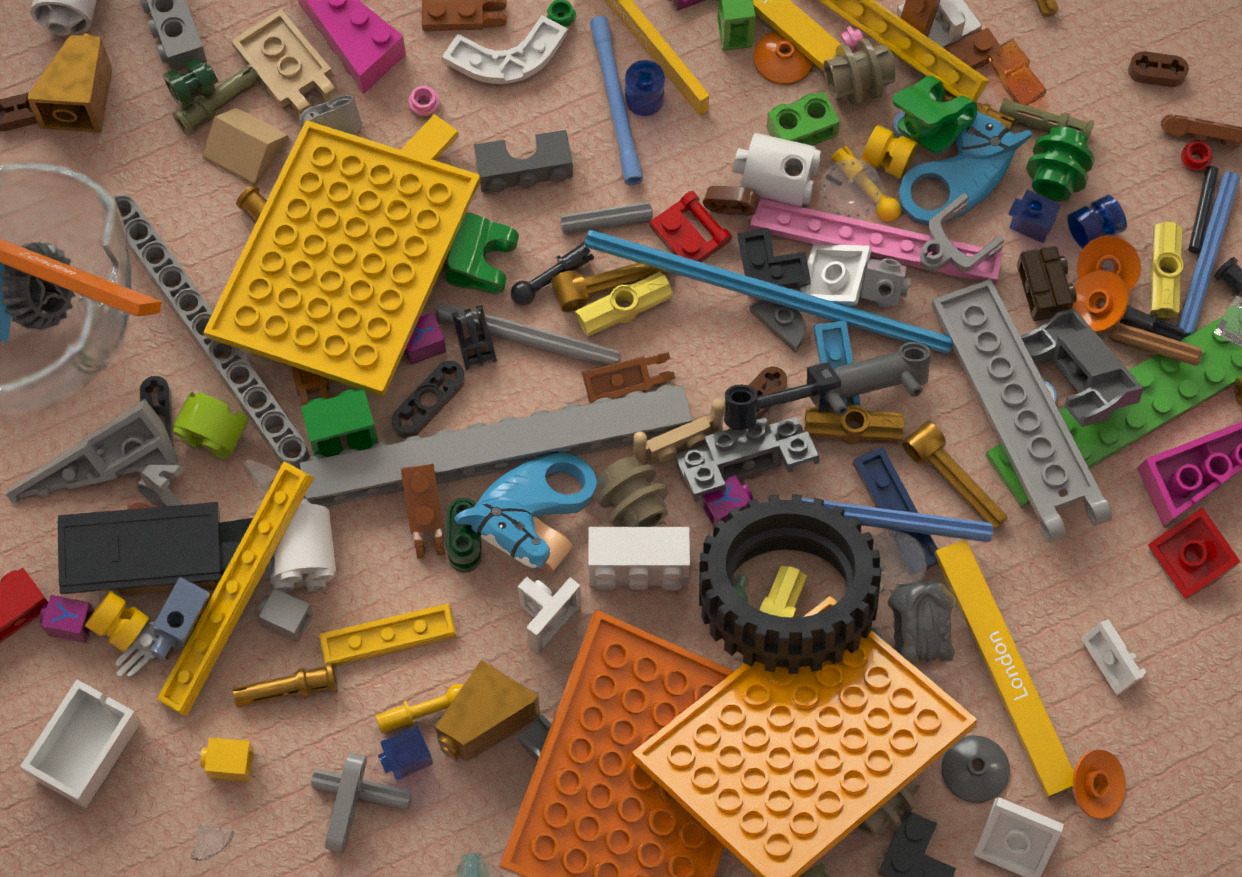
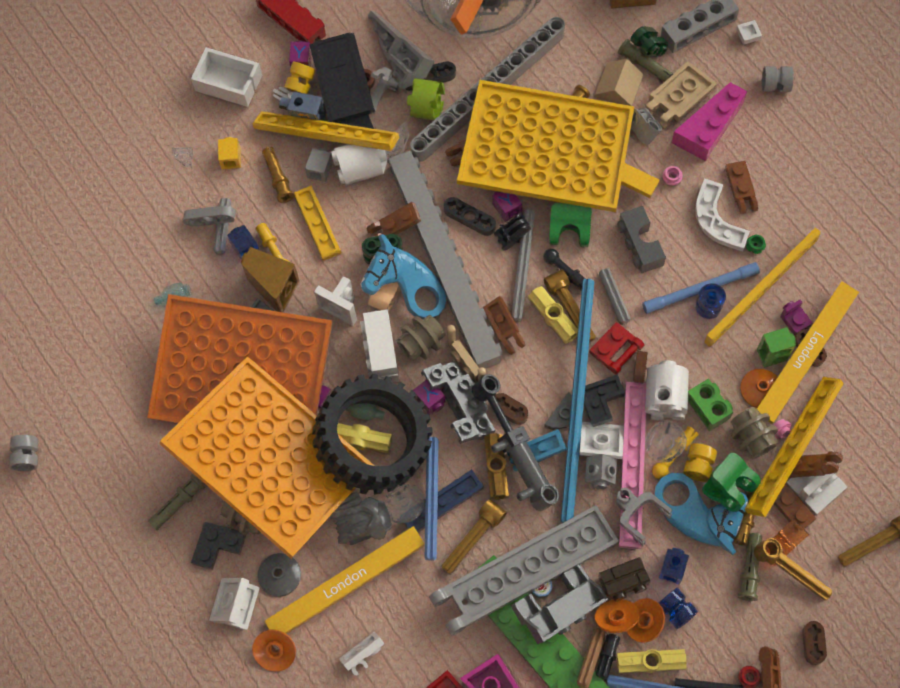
camera: 85 degrees right, 0 degrees up
green piece [300,389,379,457] -> none
green piece [1026,127,1095,202] -> none
none -> pearl gold axle [754,538,832,600]

